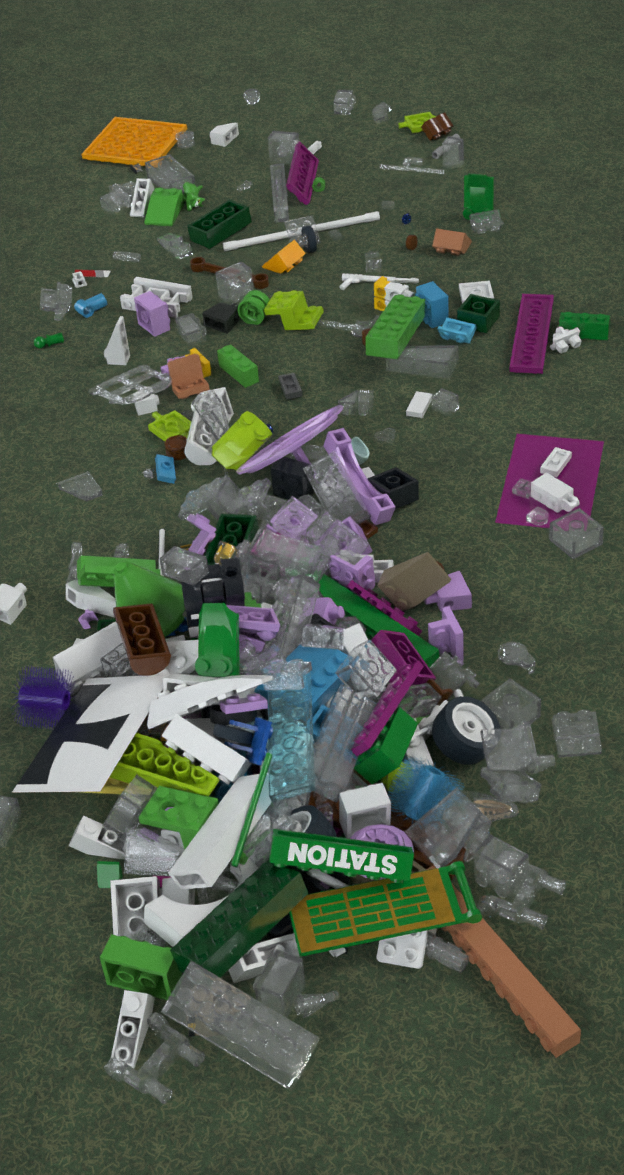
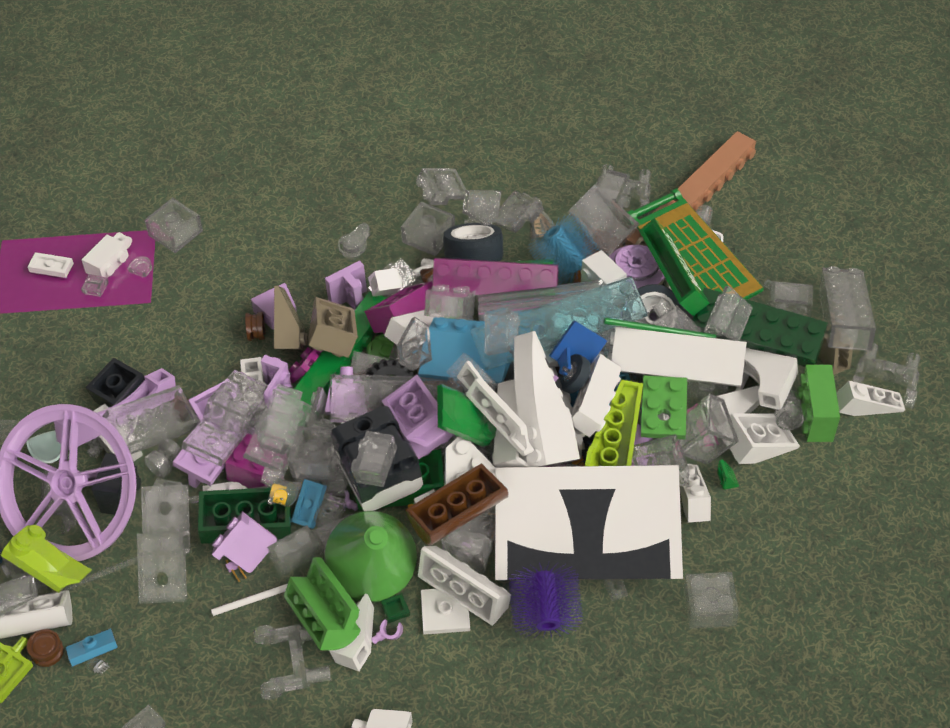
camera: 110 degrees left, 10 degrees up
none -> dark tan slope [308,297,358,358]
none -> white brick [368,268,402,297]
none -> white wedge [457,361,534,456]
none -> clear bracket [704,286,753,341]

